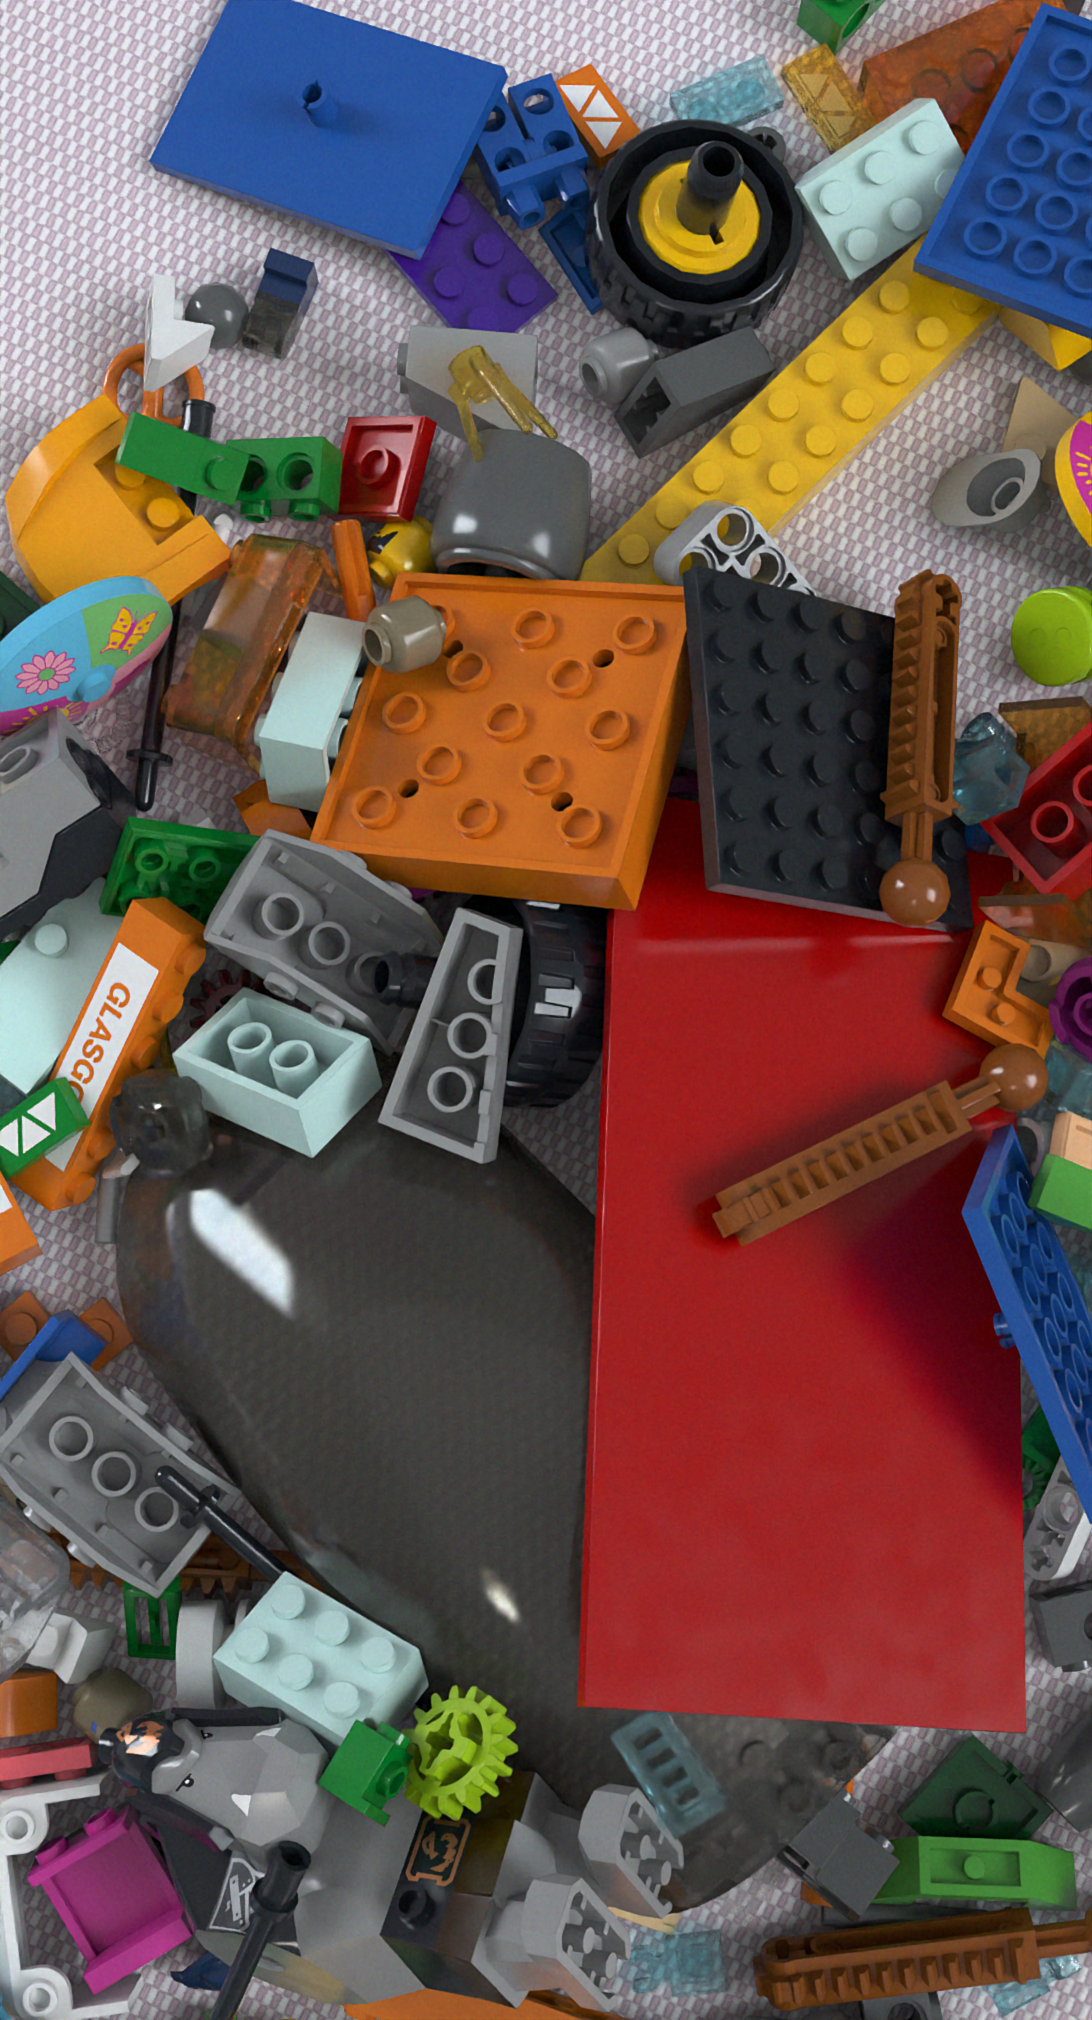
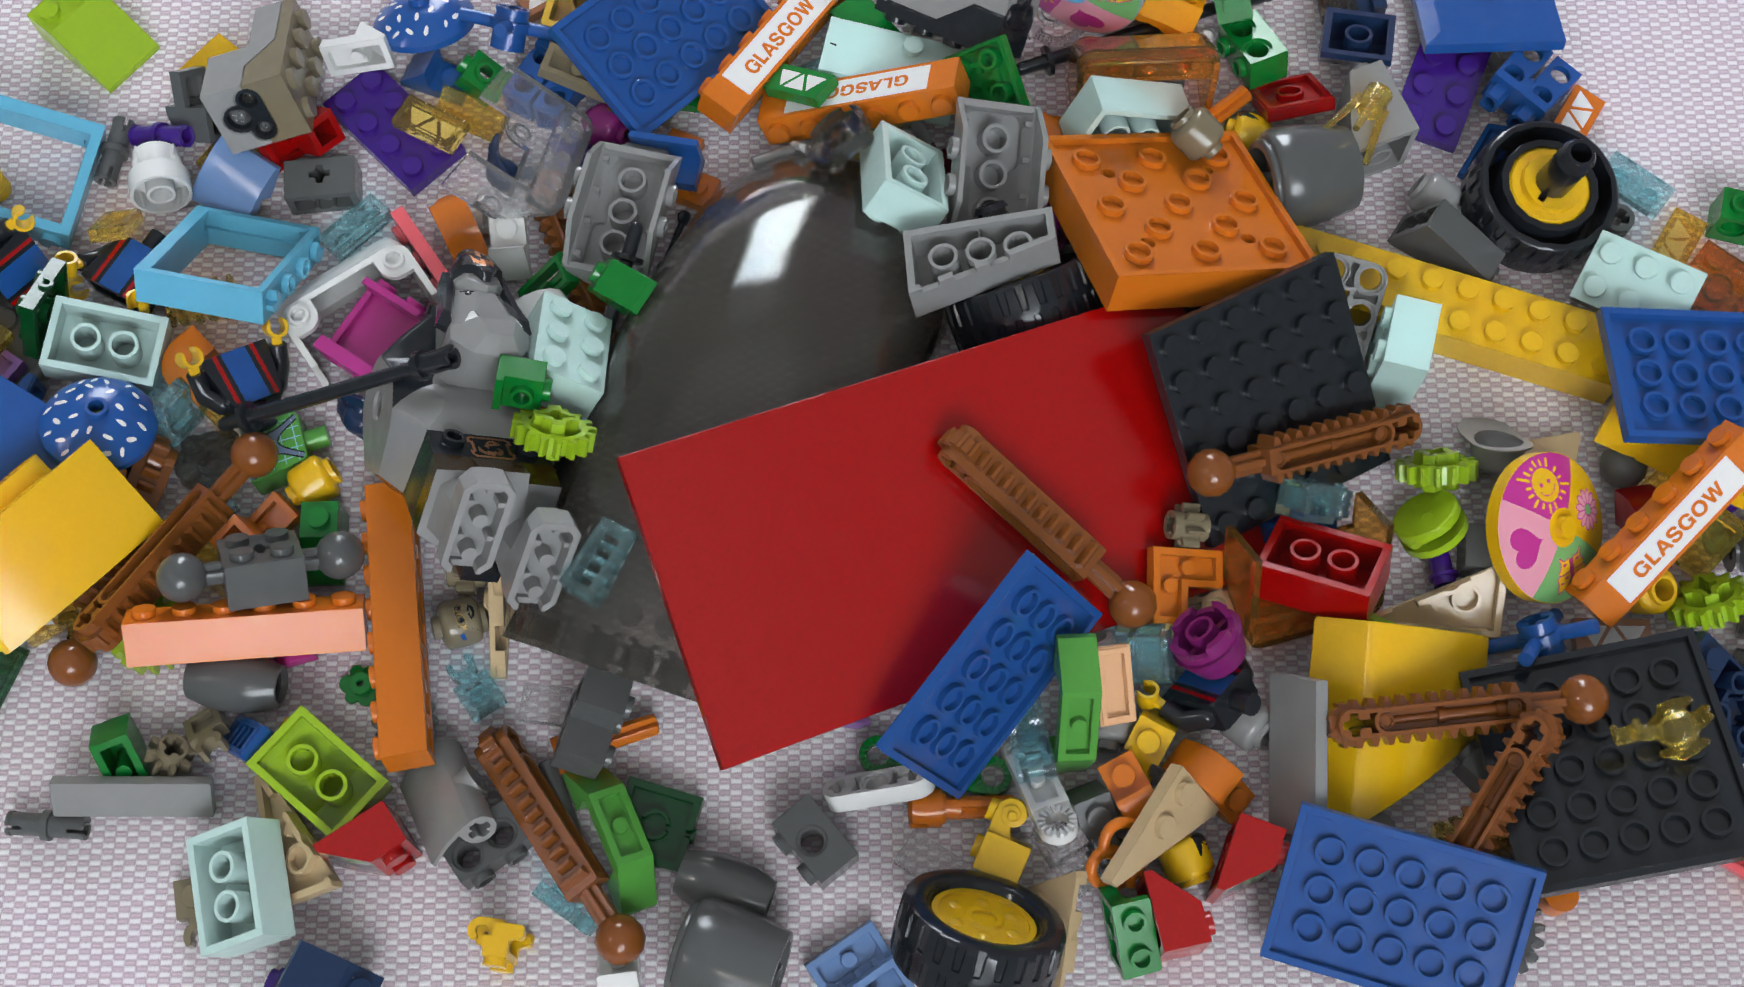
camera: 65 degrees right, 15 degrees down
none -> green slope [587,258,658,315]
none -> black hinge [656,210,692,275]
none -> dark tan gear [1163,502,1211,549]
none -> dark blue slope [1318,7,1396,69]
none -> light aqua brick [1365,294,1442,408]
none -> lime gear [1395,447,1479,493]

